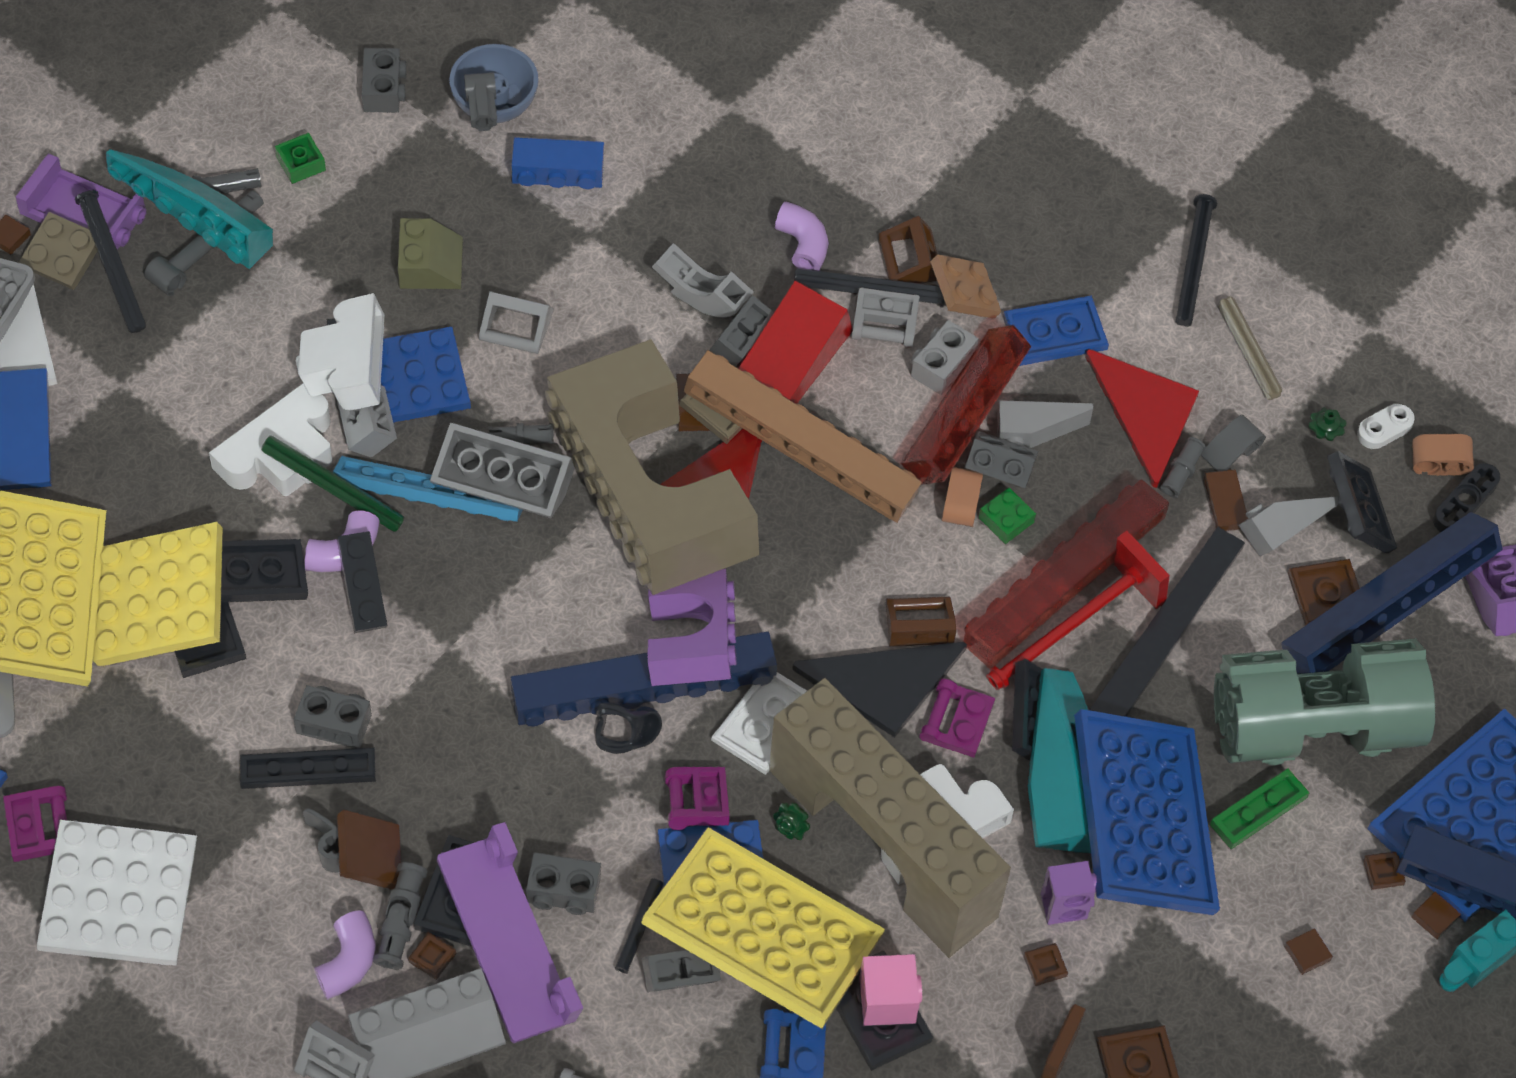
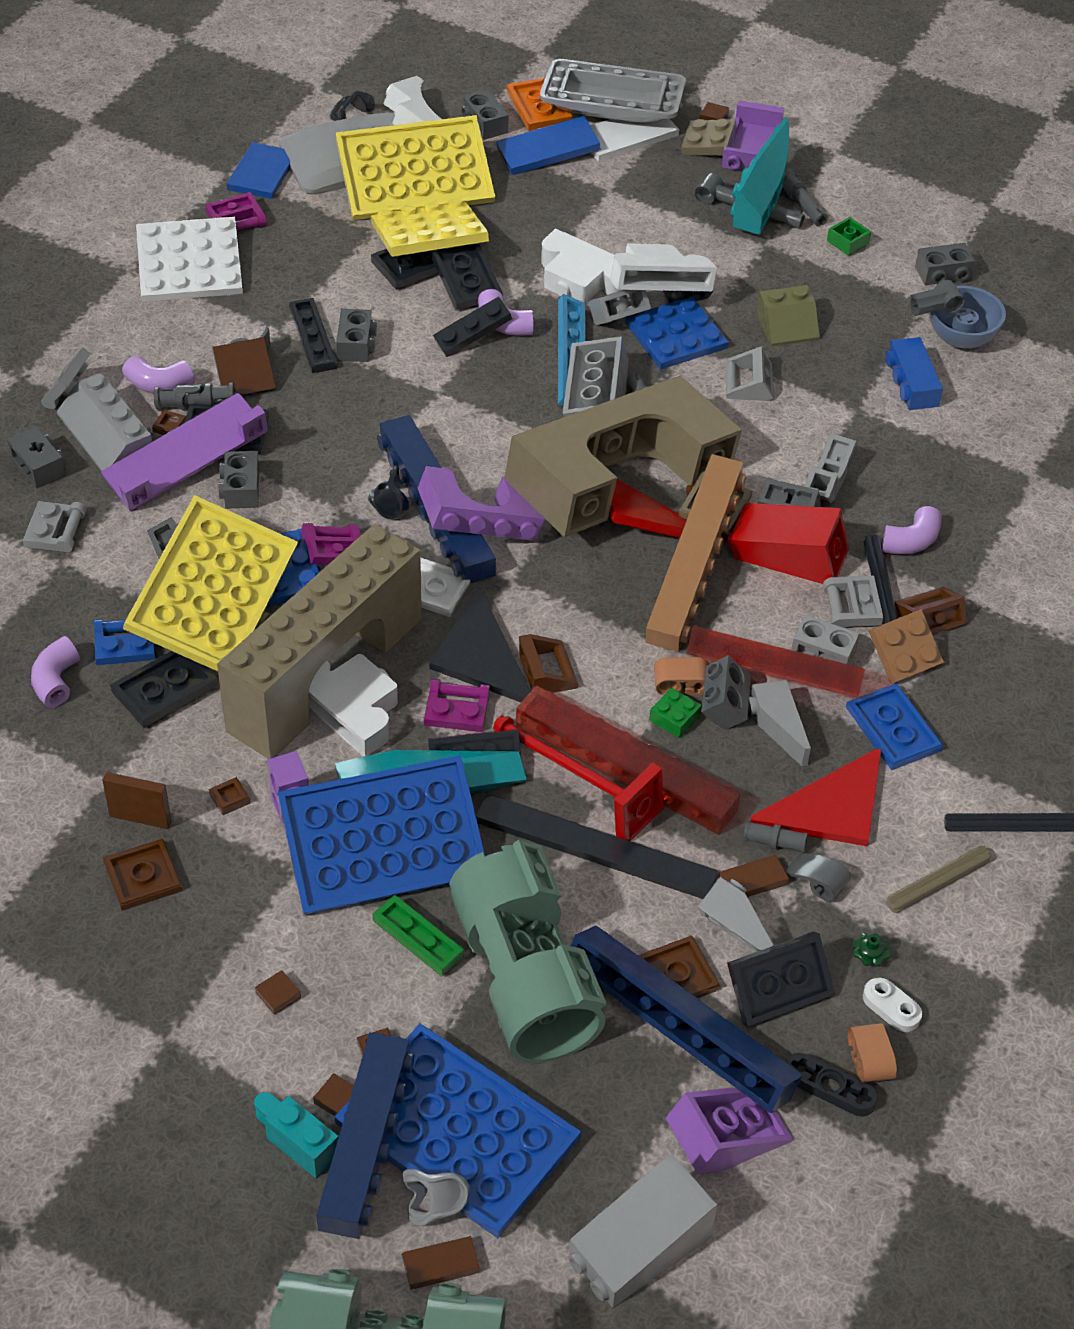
camera: 80 degrees right, 10 degrees down
black axle [74,190,146,333] -> none
dark green axle [261,436,404,532] -> none
bright pink head [859,954,922,1026] -> none

